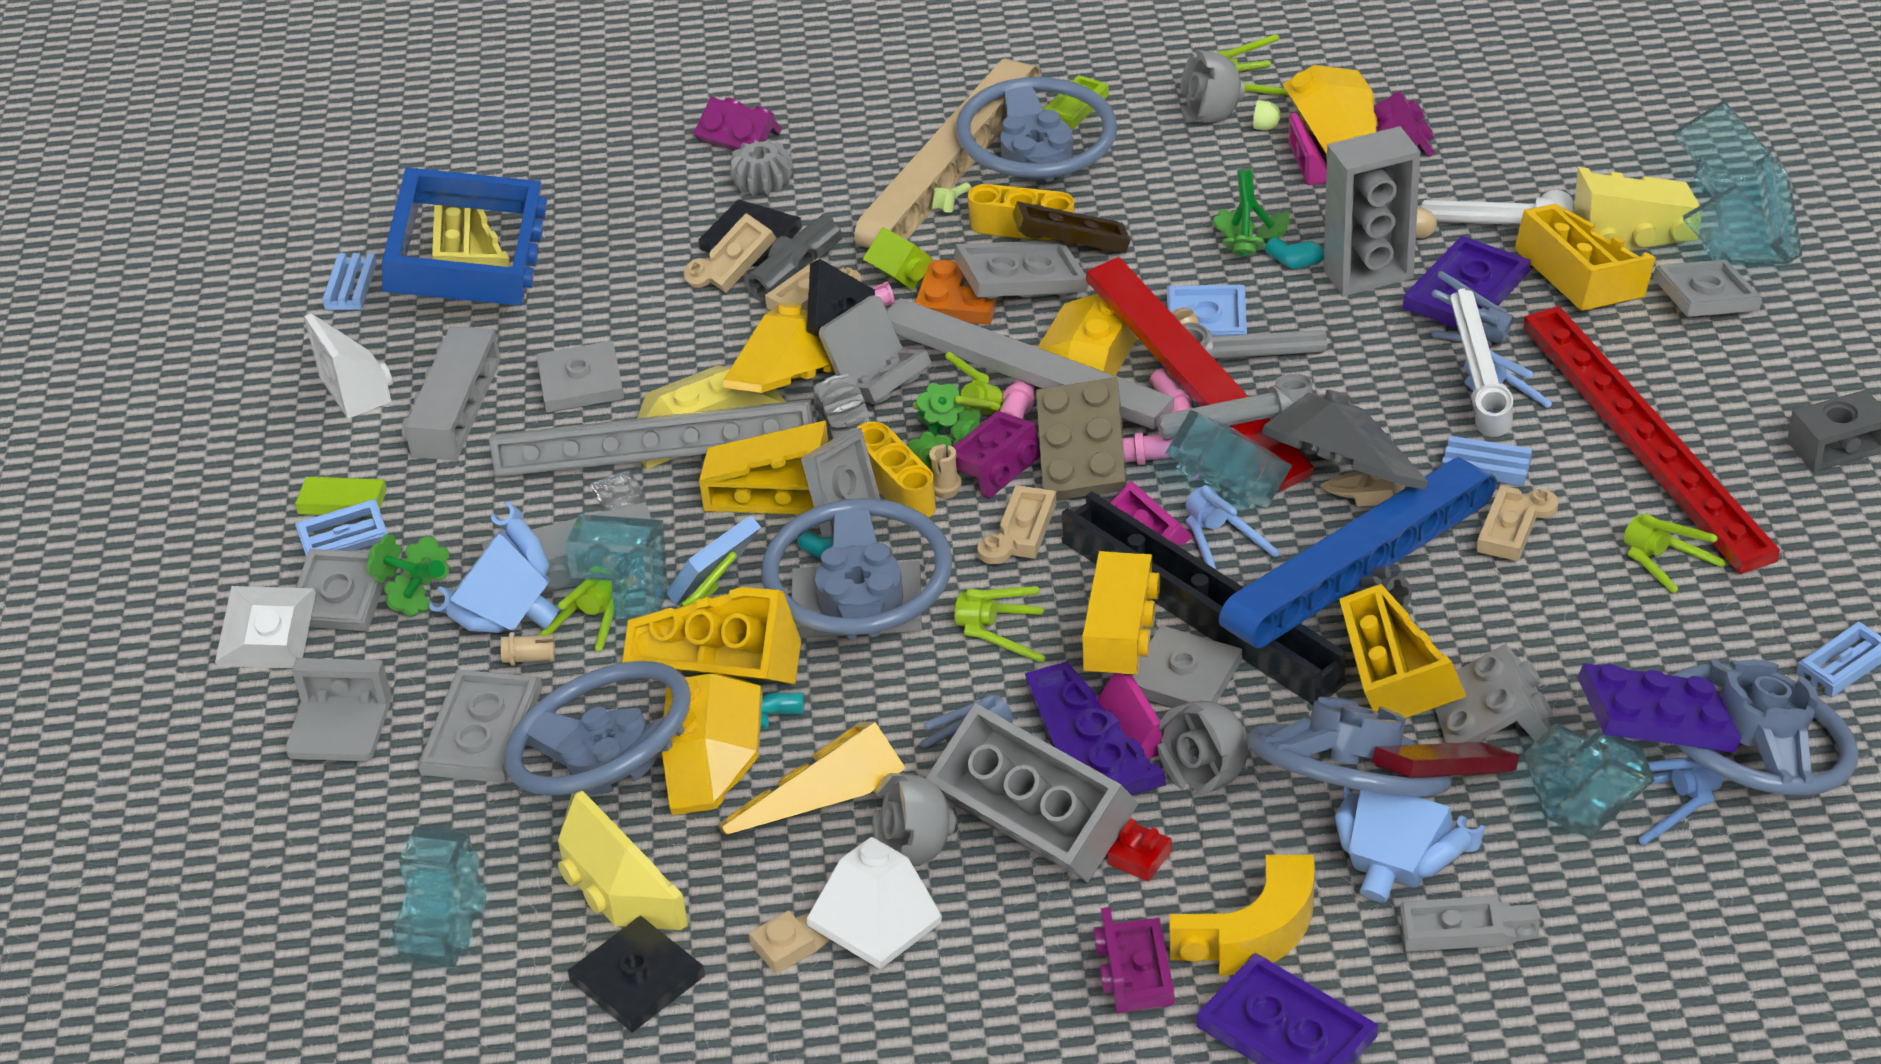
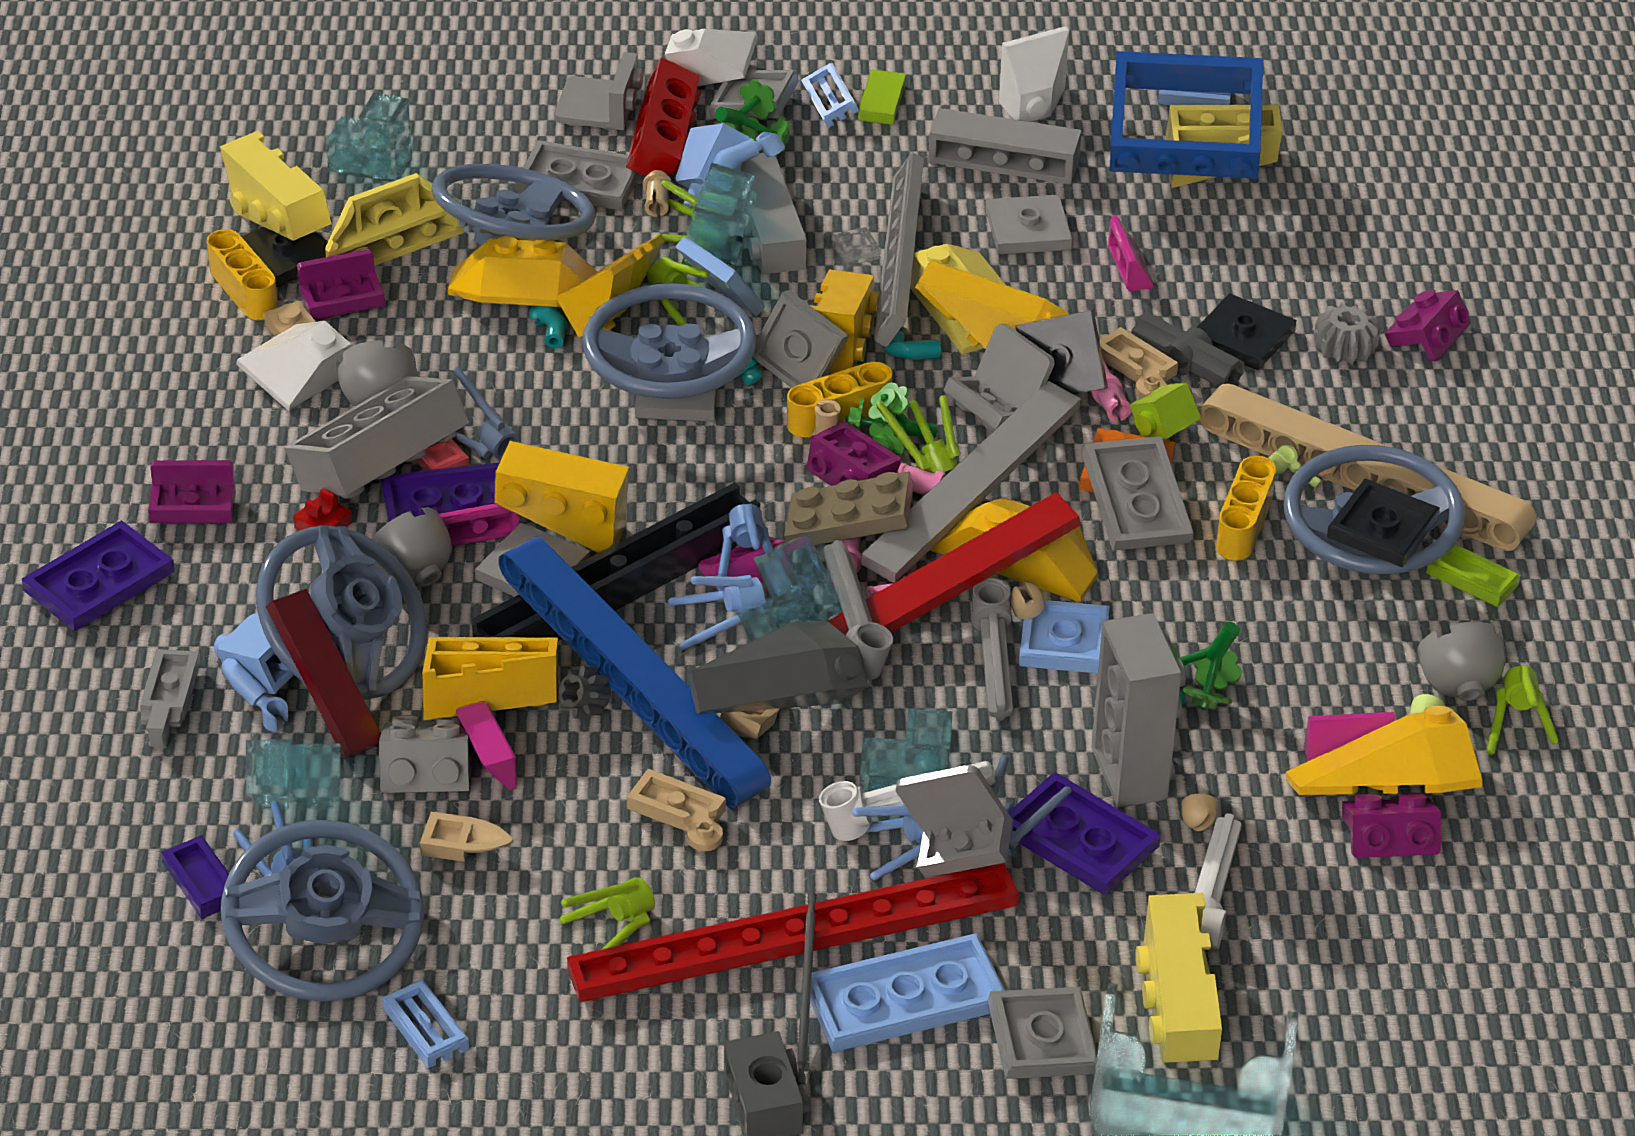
camera: 90 degrees right, 0 degrees up
tan hinge [684,213,776,293] -> none
yellow wedge [717,722,905,834] -> none
light grey gear [814,373,870,440] -> none
lime plant [955,586,1045,663] -> none
tan hinge [977,485,1057,564] -> none
dark brown plate [1012,201,1131,253] -> none
yellow arch [1170,855,1315,976] -> none
light blue tile [1441,436,1532,486] -> none
yellow wedge [1515,204,1656,311] -> none
dark purple plate [1577,663,1742,752] -> none
none -> dark purple tile [161,835,229,919]
none -> yellow beam [206,229,278,320]
none -> light yellow wedge [220,130,332,241]
none -> magenta bracket [297,249,386,320]
none -> tan plate [420,811,513,862]
none -> dark pink slope [456,701,517,791]
none -> red brick [626,57,701,177]
none -> medium blue plant [716,504,789,599]
none -> dark grey piece [796,892,817,1085]
none -> light blue tile [810,933,1005,1053]
none -> clear light blue brick [859,709,953,792]
none -> light grey bracket [895,765,1013,878]
none -> dark pink slope [1108,216,1154,291]
none -> black plate [1327,478,1440,568]

